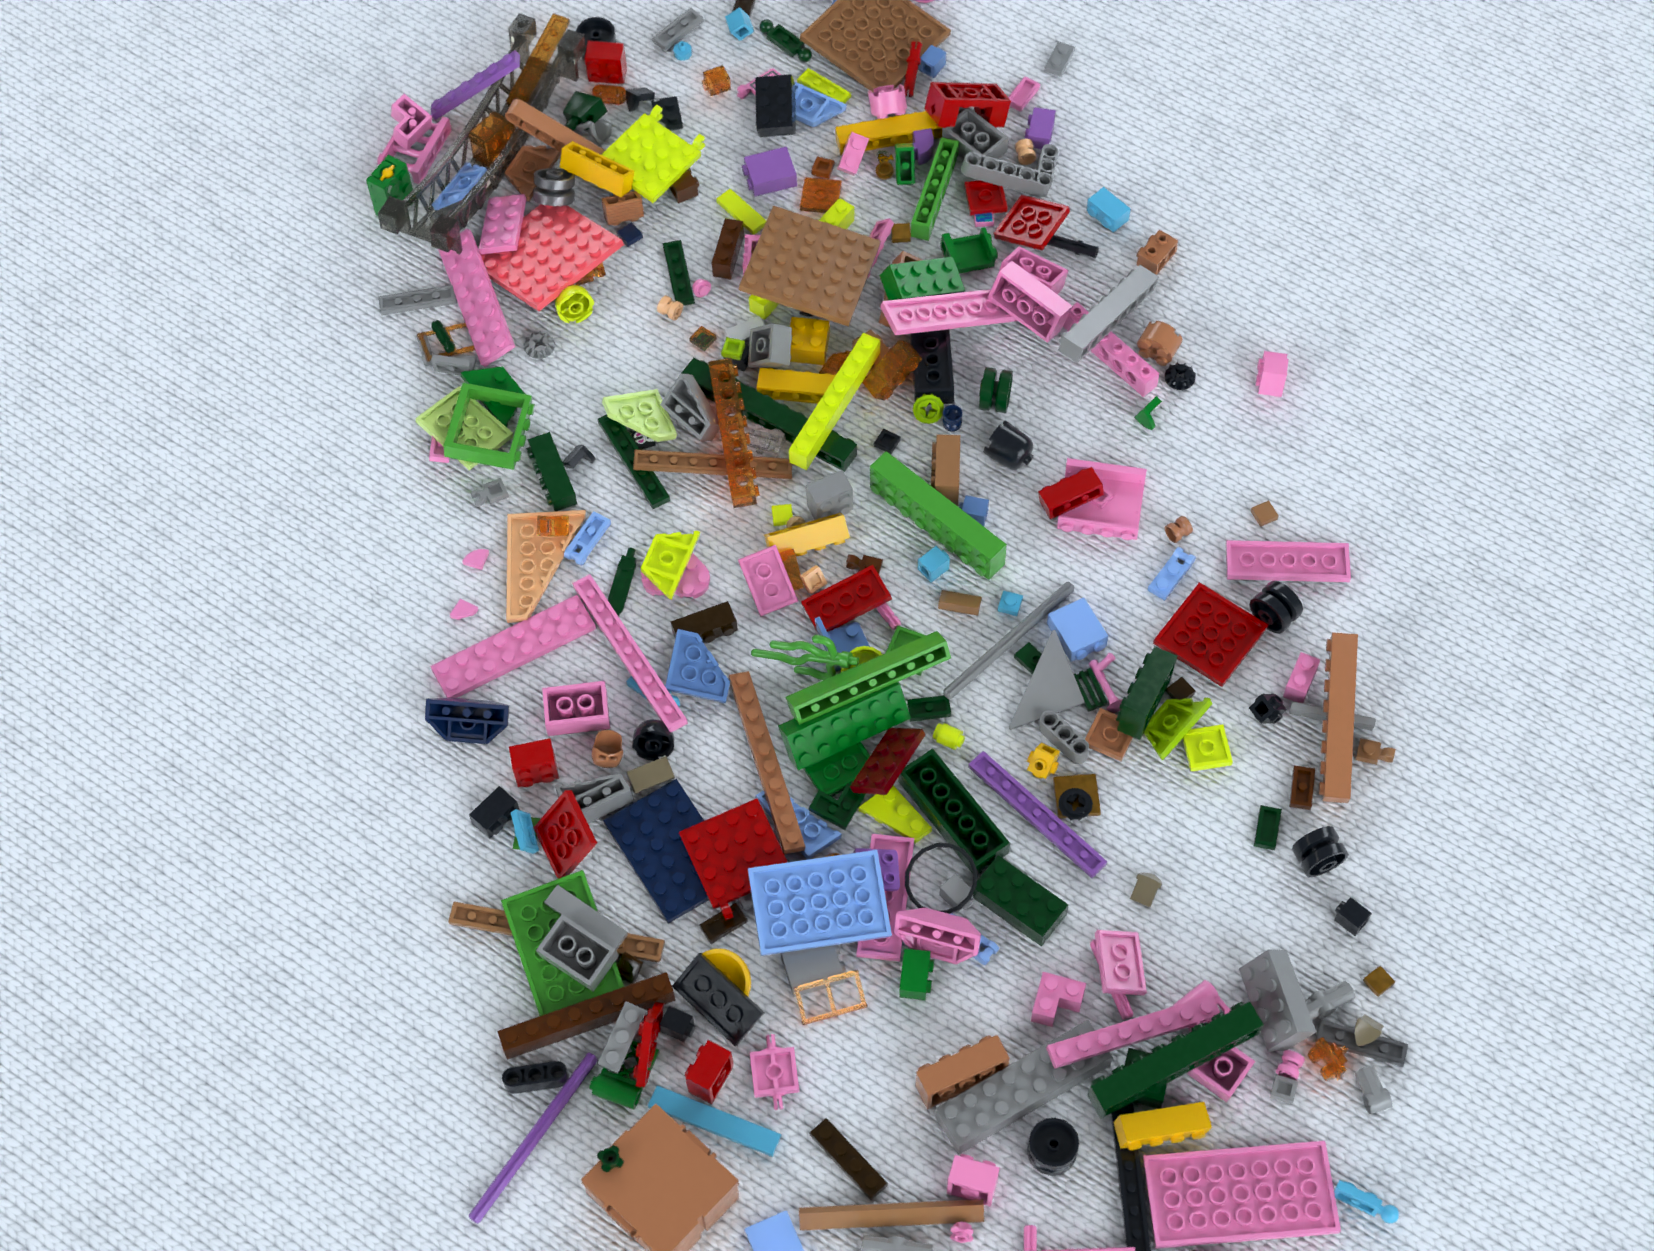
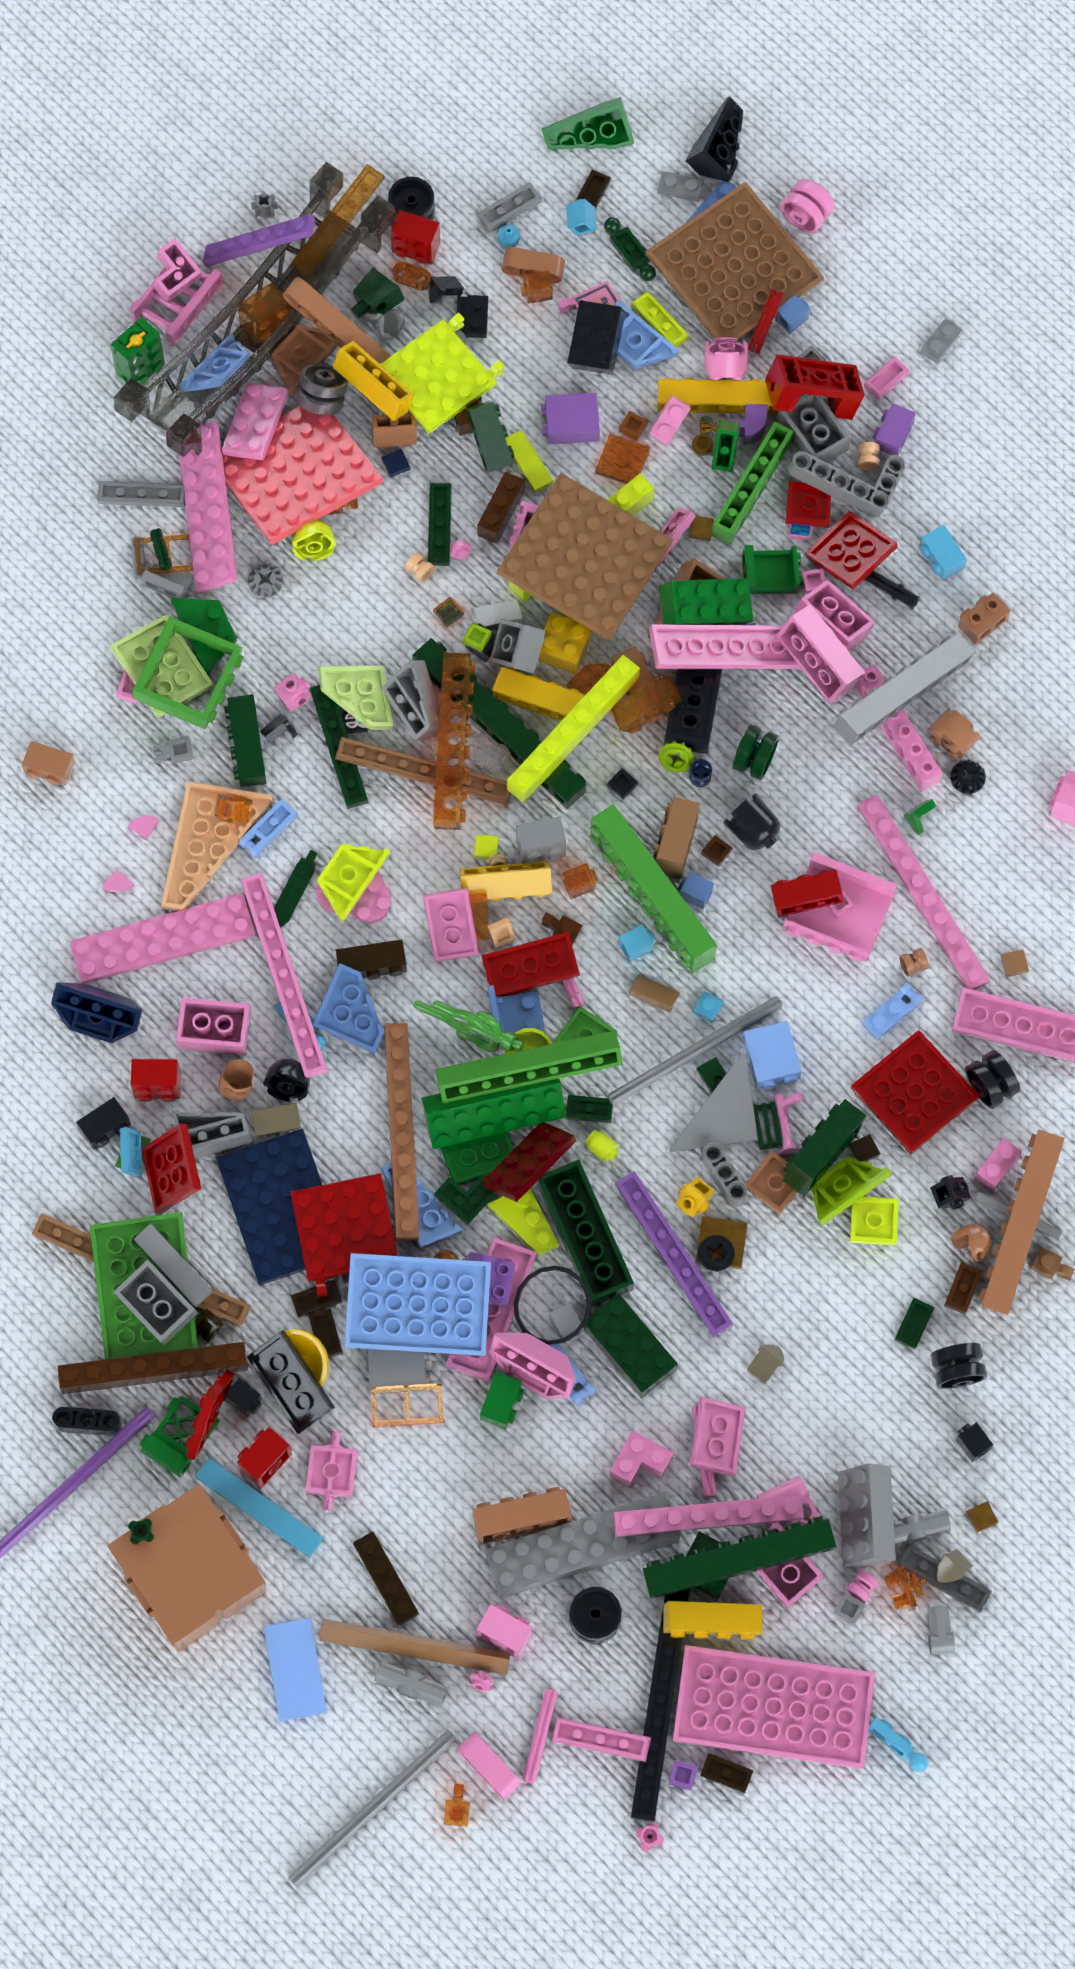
camera: 10 degrees right, 10 degrees up
light grey brick [597,1001,646,1074] -> none
none -> nougat brick [22,741,75,786]
none -> light grey gear [251,191,278,220]
none -> bright pink brick [273,672,312,713]
none -> dark brown tile [308,1309,343,1358]
none -> dark green brick [465,400,514,472]
none -> nougat beam [501,247,566,283]
none -> clear orange brick [562,863,598,899]
none -> reddish brown plate [701,835,733,867]
none -> bright pink plate [802,568,826,595]
none -> bright pink plate [857,794,990,990]
none -> nougat helmet [950,1223,993,1263]

